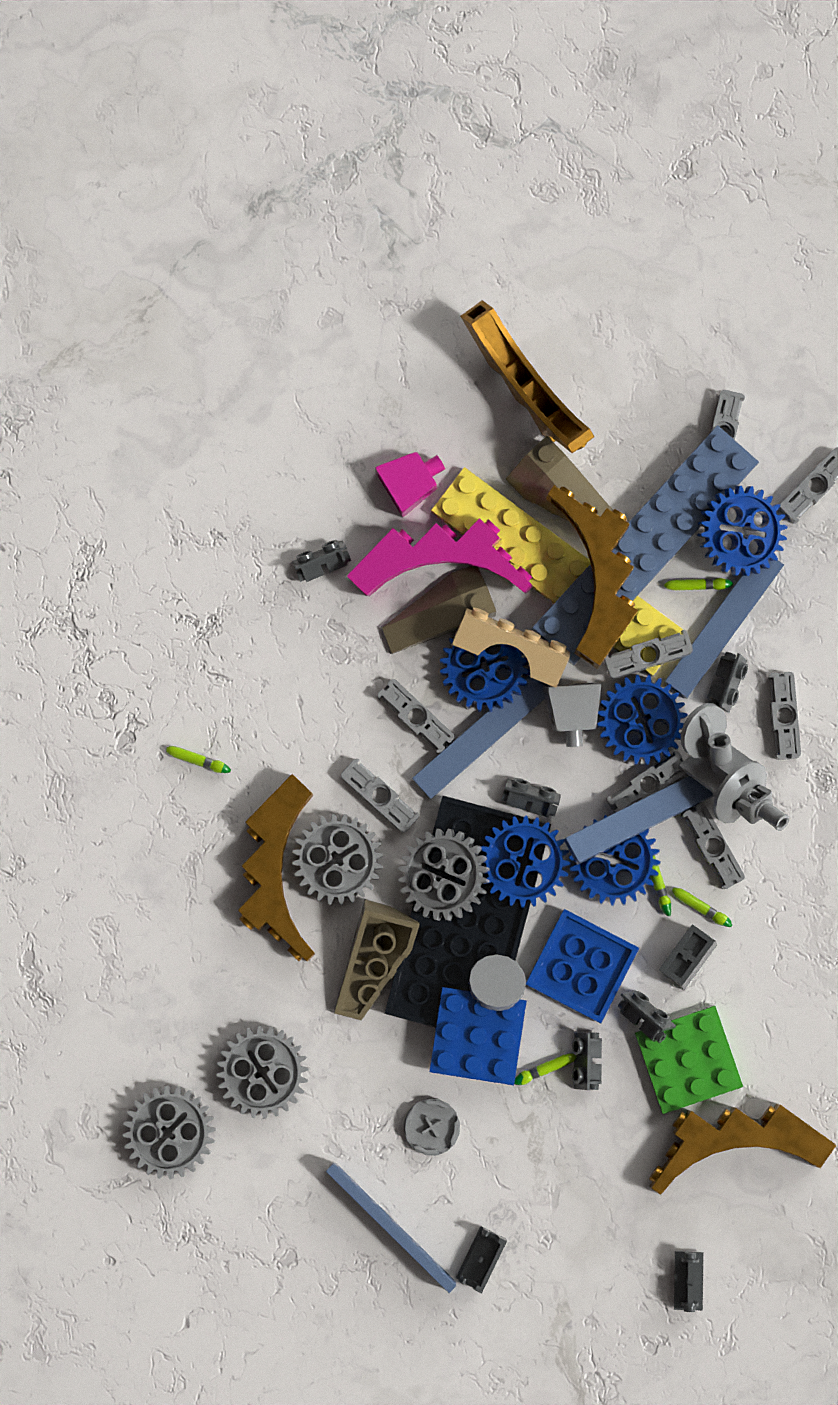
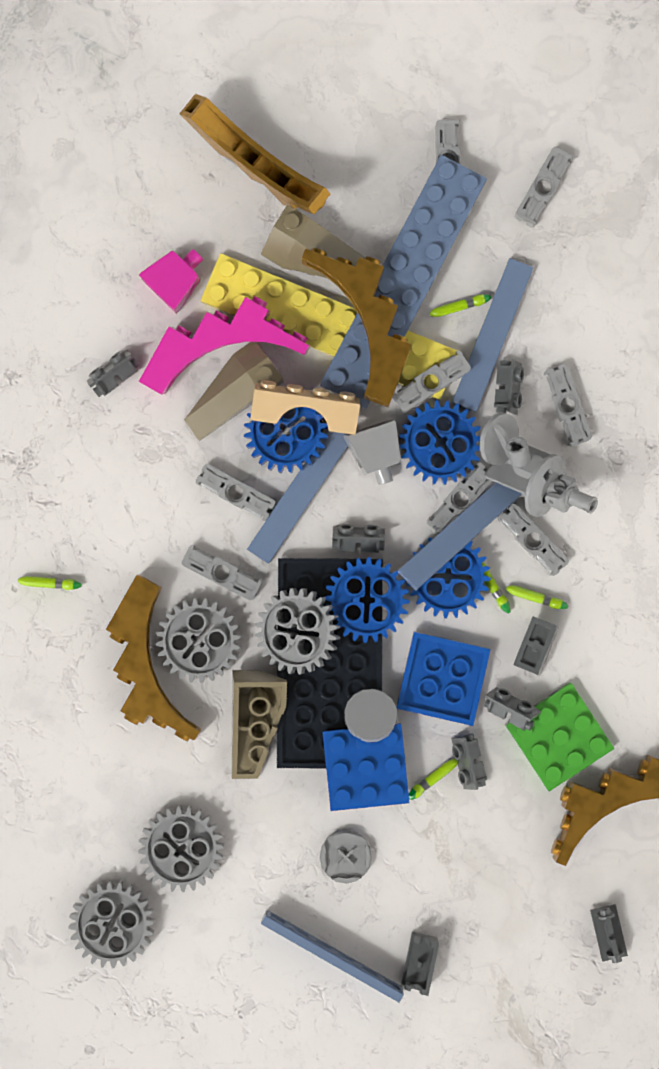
camera: 10 degrees left, 5 degrees up
blue gear [697,486,788,576] -> none

